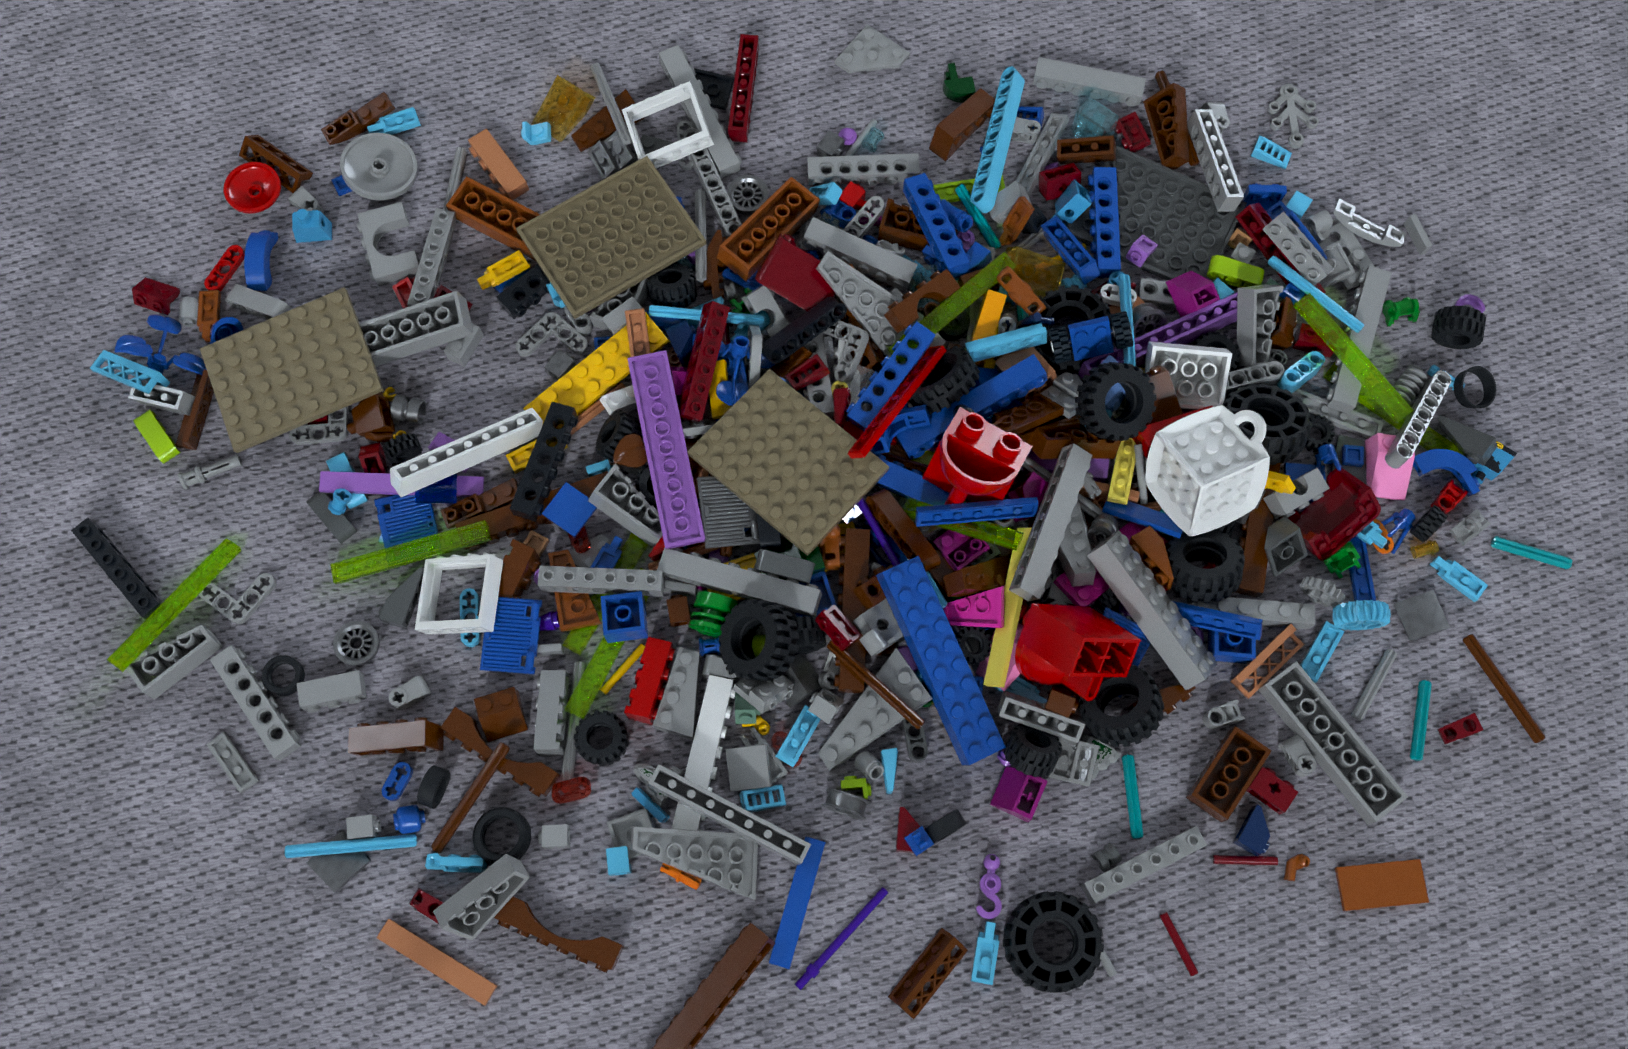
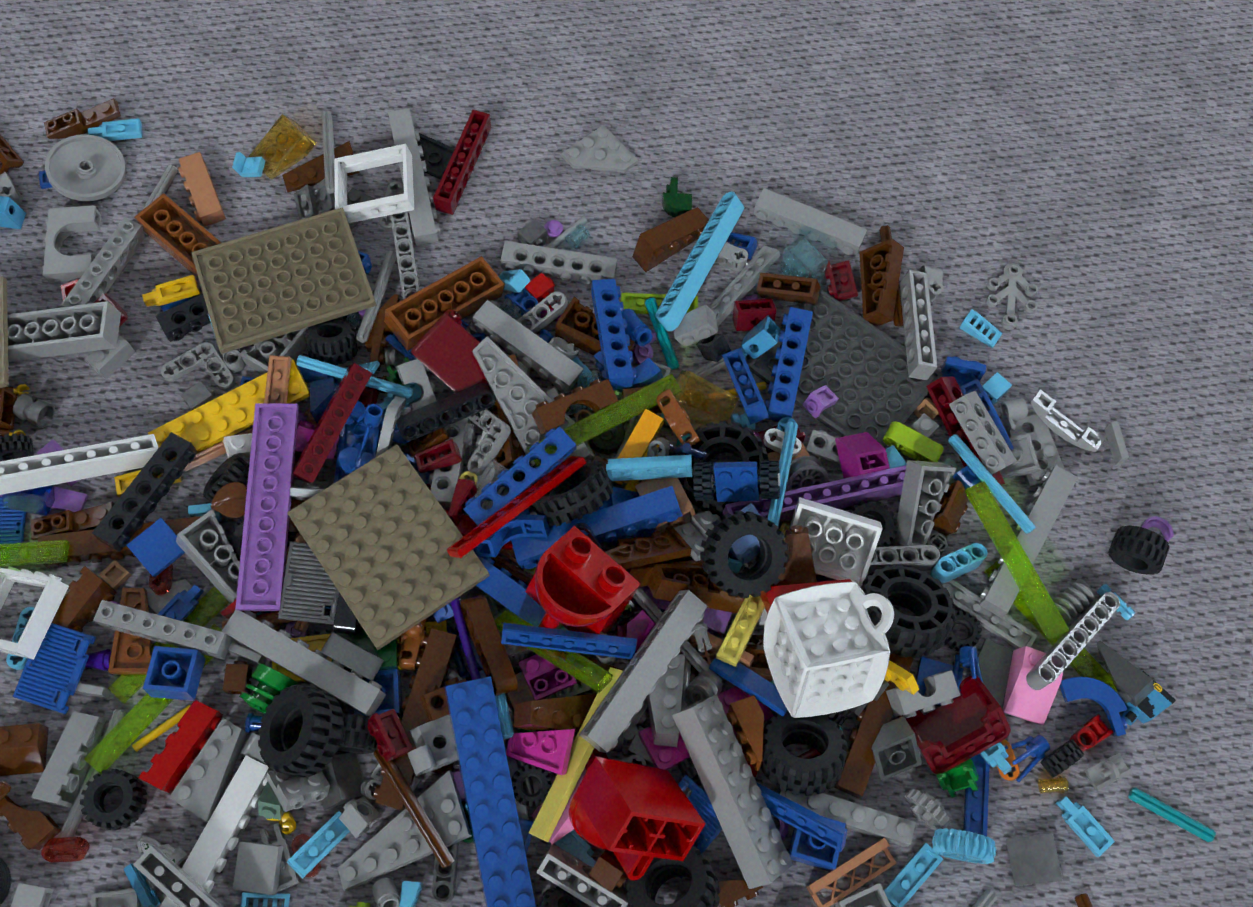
camera: 10 degrees right, 5 degrees down
light grey tile [602,296,642,335] -> none
yellow tile [709,359,732,420] -> none
flat silver wheel [727,175,768,215] -> none
dark orange hinge [999,196,1034,245] -> none
light grey bar [1134,444,1148,504] -> none
dark red brick [1292,323,1340,358] -> none
blue tile [1342,444,1364,467] -> none
green piece [1382,297,1420,327] -> none
black tyre [1454,366,1496,408] -> none

